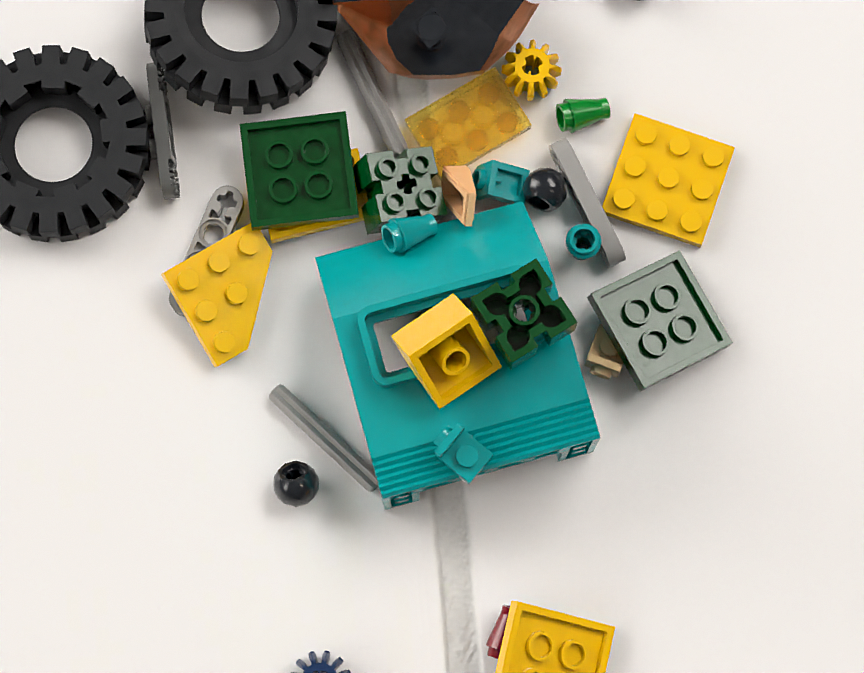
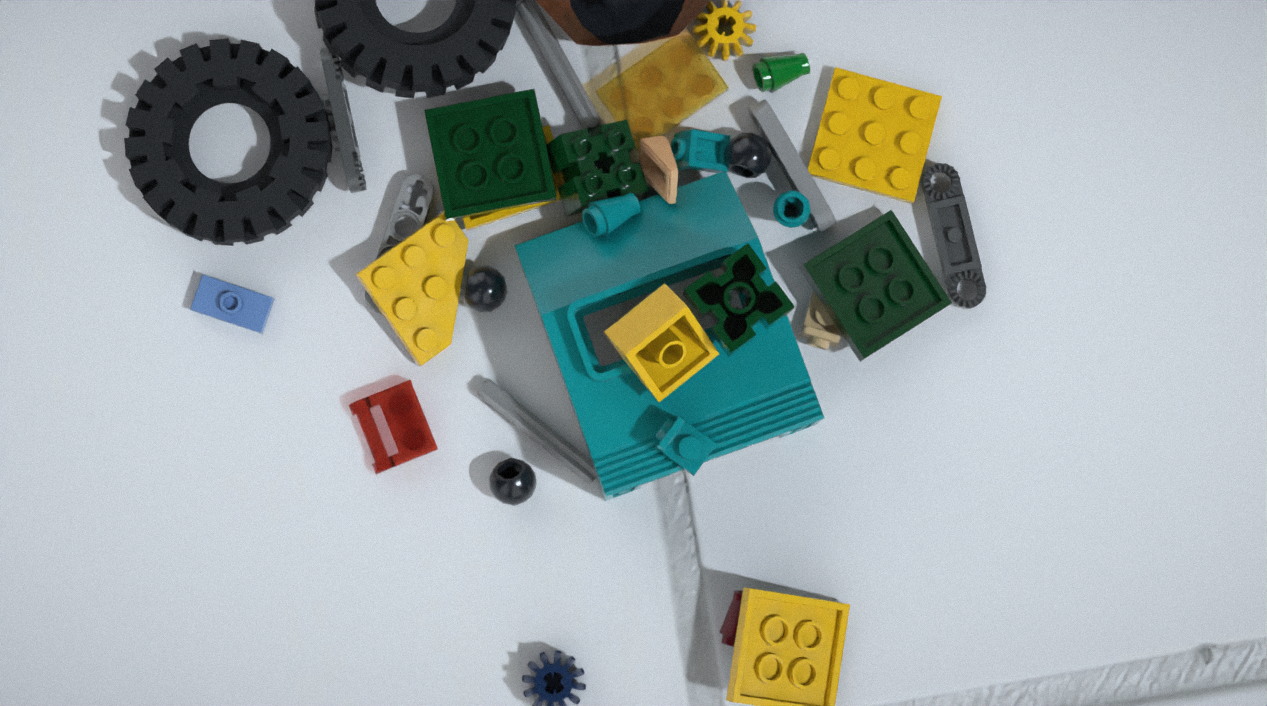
camera: 15 degrees left, 5 degrees up
none -> medium blue plate [190,274,275,334]
none -> clear red plate [348,380,439,475]
none -> black piece [464,266,507,312]
none -> dark grey plate [922,163,986,309]

